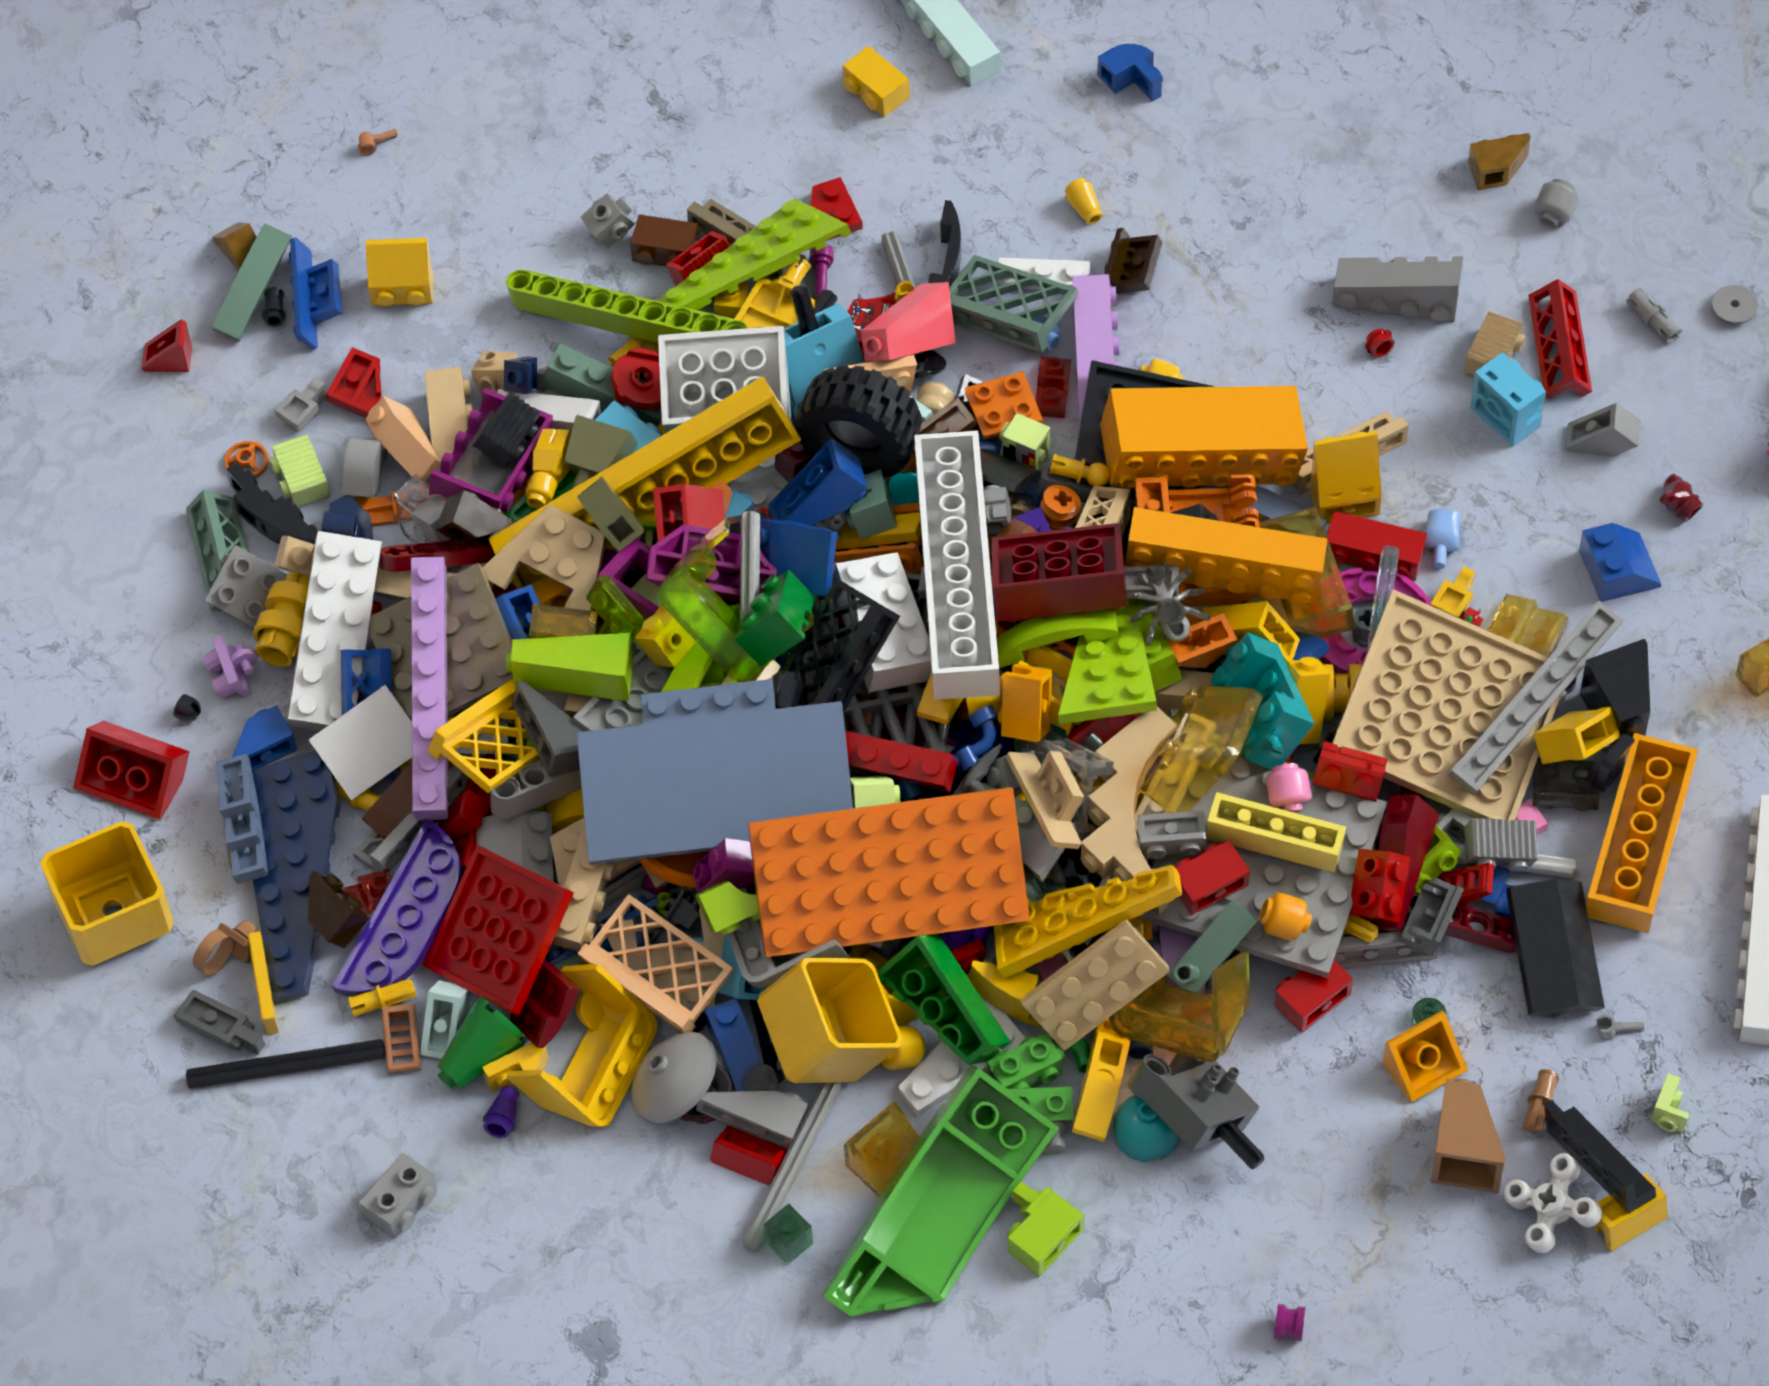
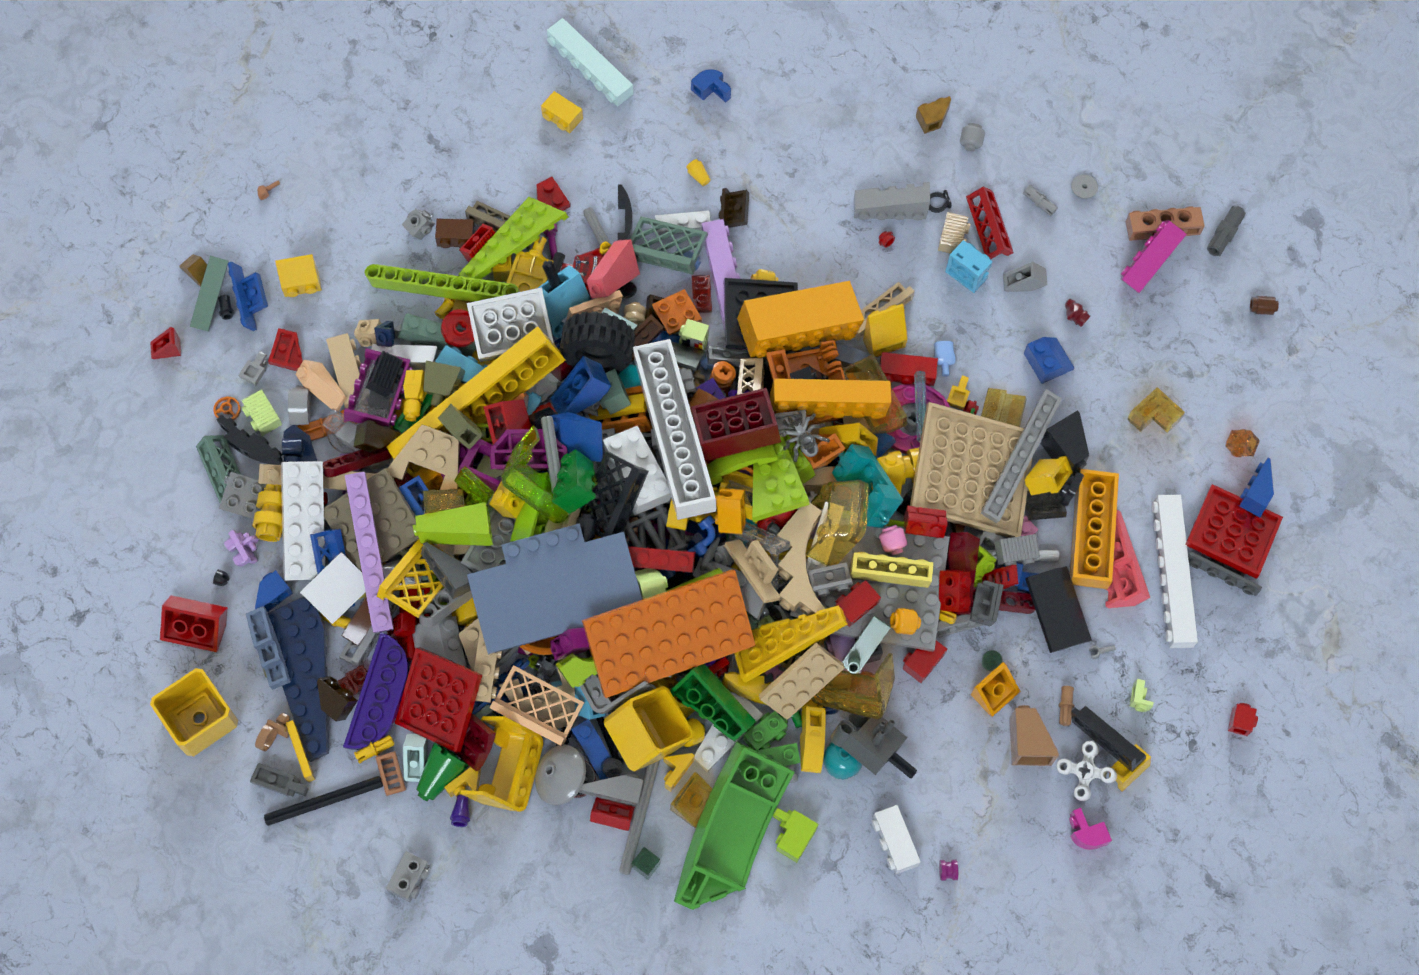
camera: 15 degrees left, 10 degrees up
yellow pin [1049,454,1110,486] -> none
none -> yellow slope [663,753,695,792]
none -> white brick [871,805,921,874]
none -> black piece [928,190,952,213]
none -> dark pink brick [1069,808,1112,850]
none -> coral wedge [1105,510,1150,608]

